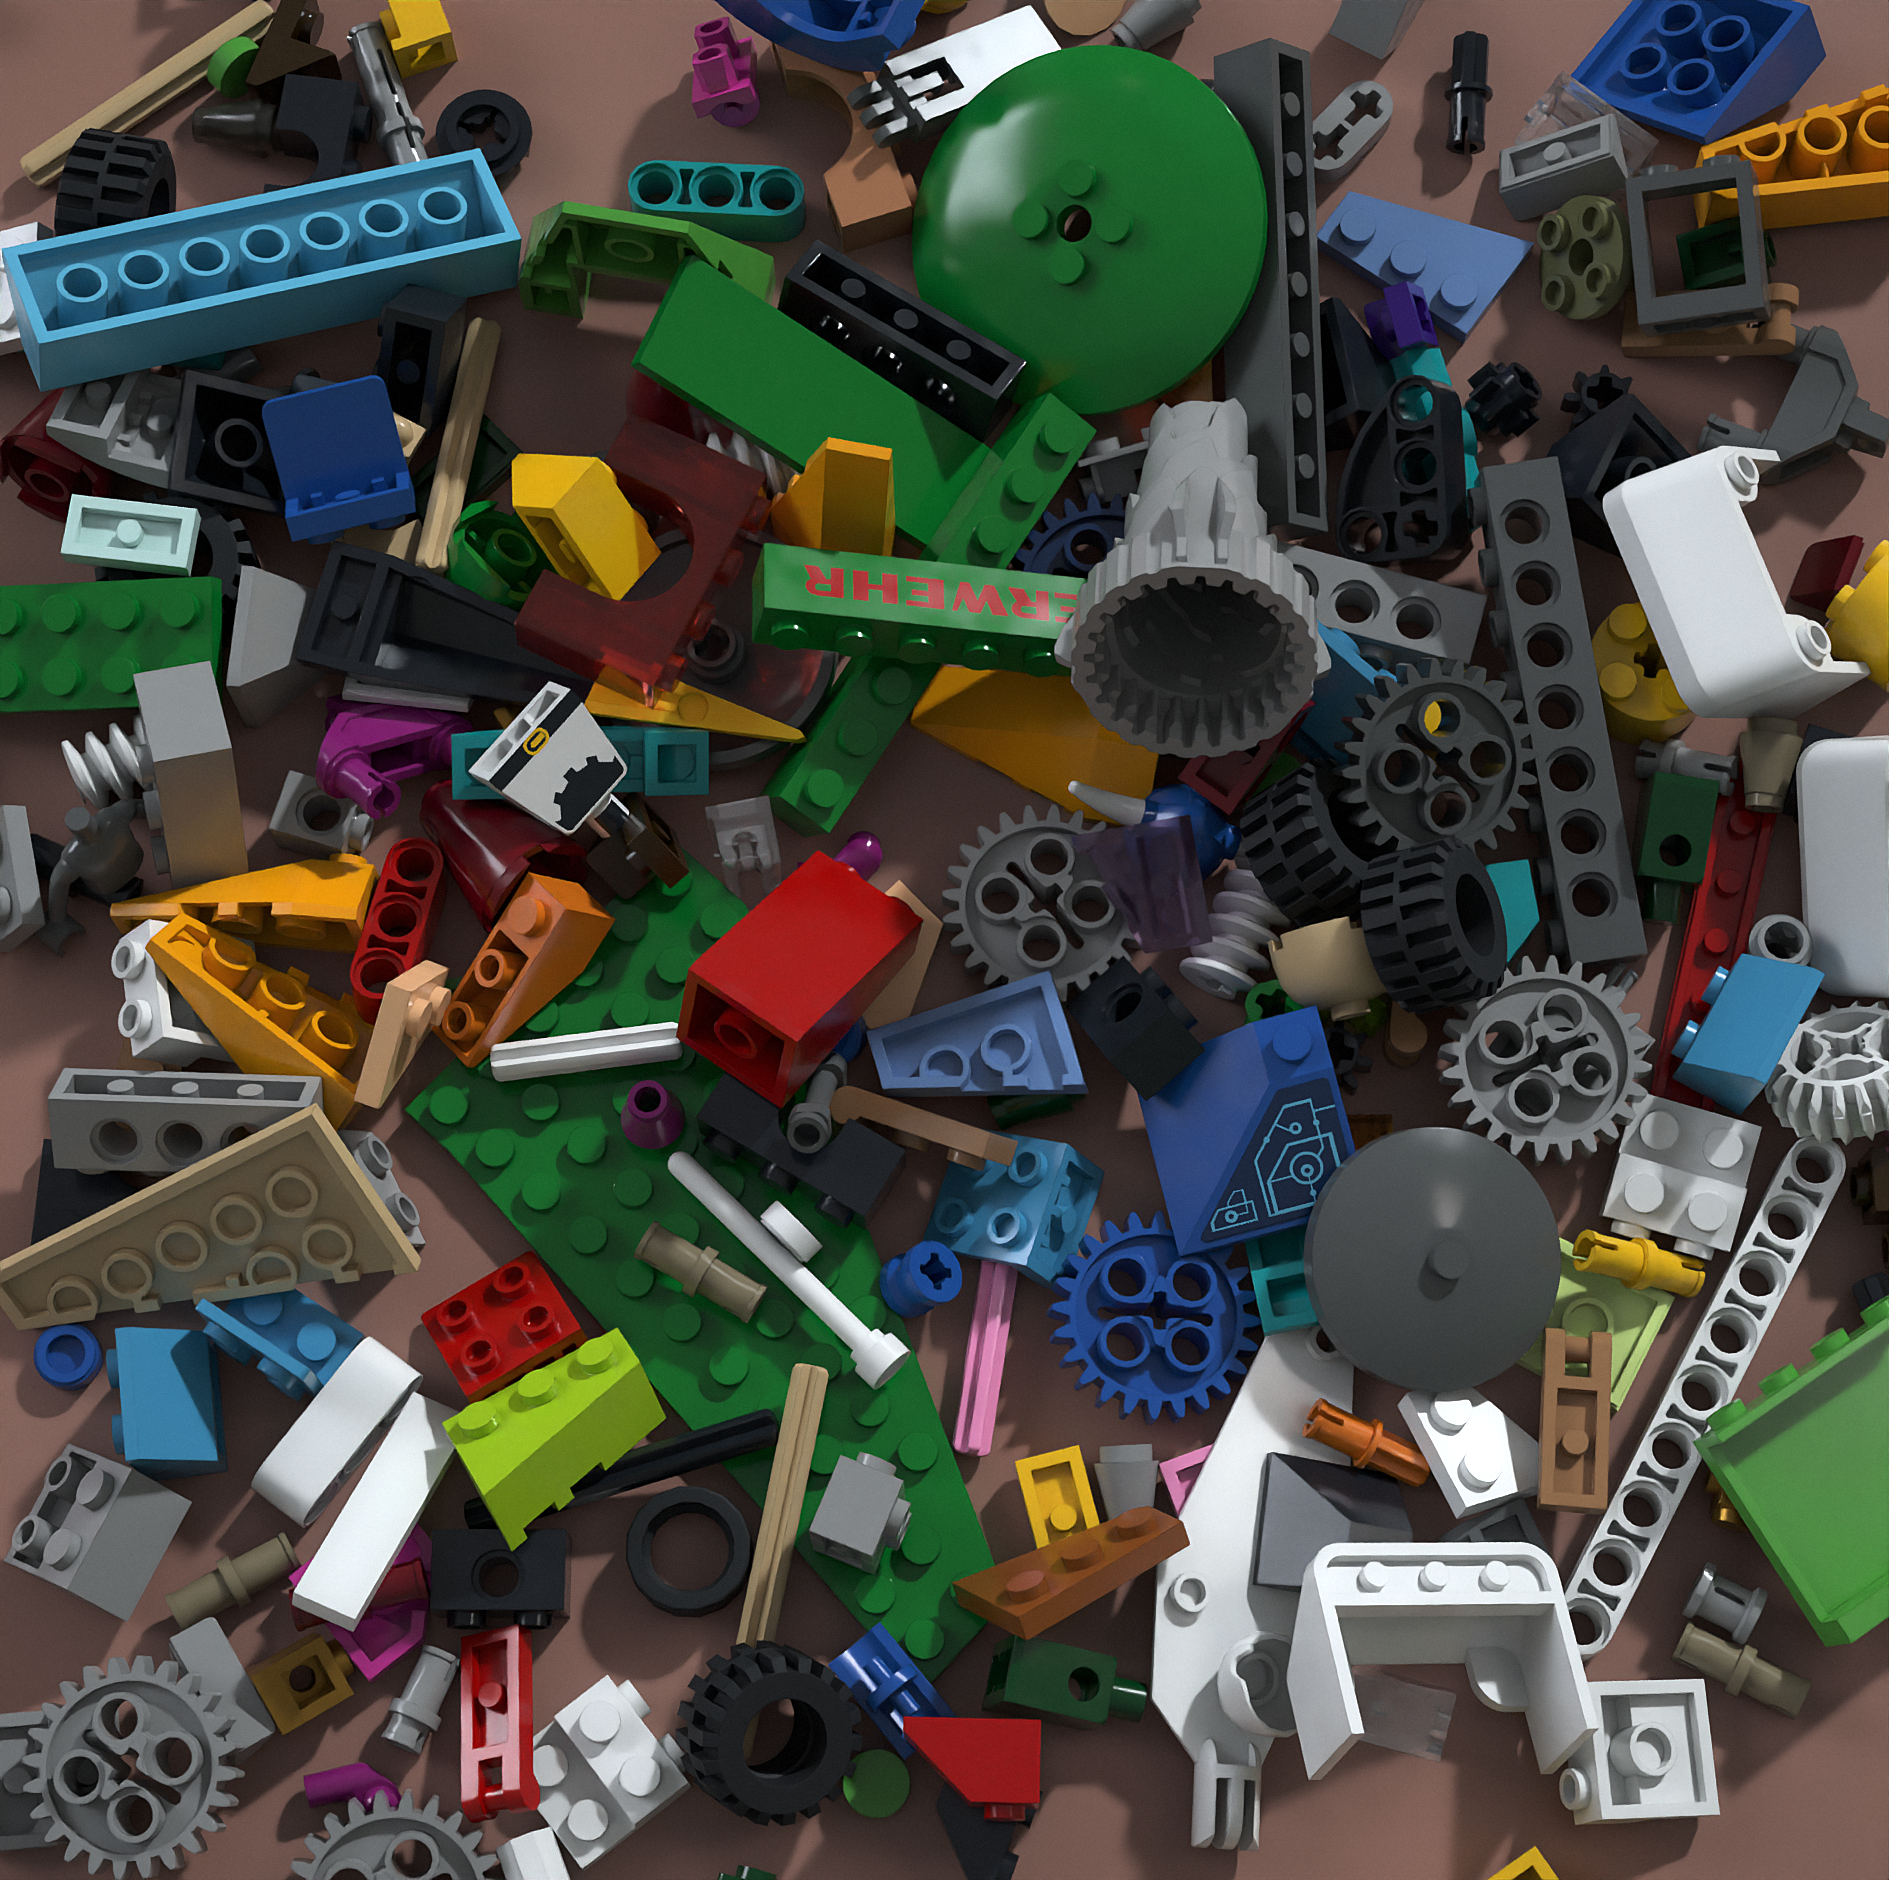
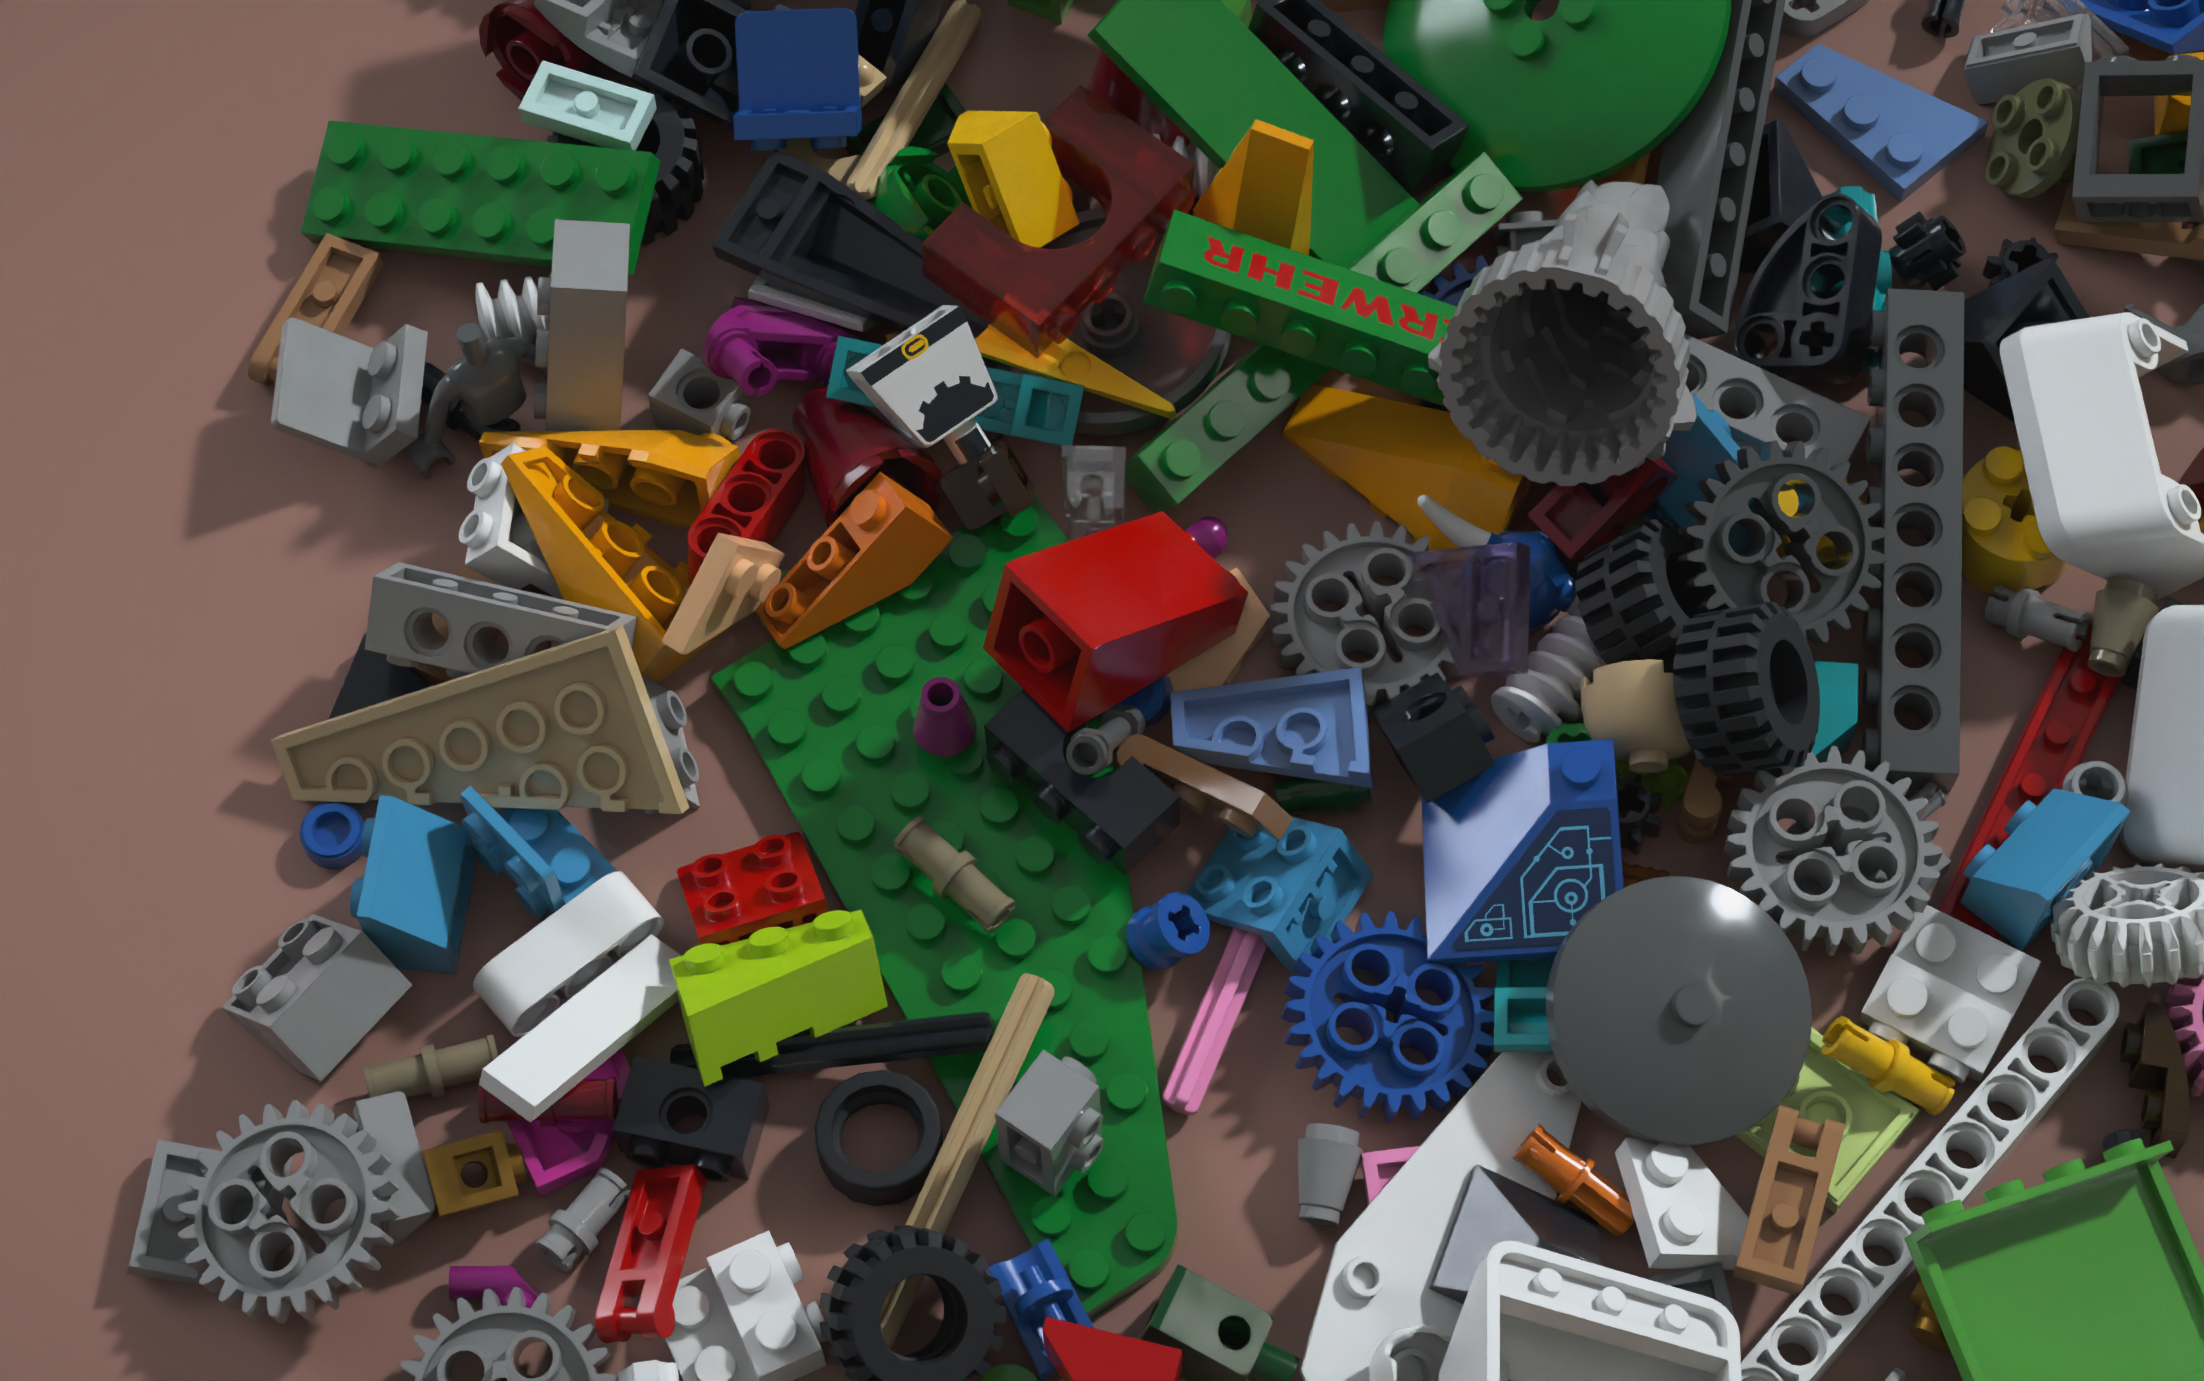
camera: 15 degrees right, 10 degrees down
light grey slope [226,566,328,728] -> none
white axle [490,1022,683,1082] -> none
white piece [668,1151,911,1390] -> none
white tile [760,1200,822,1263] -> none
dark orange wing [952,1506,1191,1641] -> none
yellow plate [1014,1445,1100,1549] -> none
dark purple bracket [1364,281,1439,361] -> none
dark green torso [1631,771,1720,926] -> none

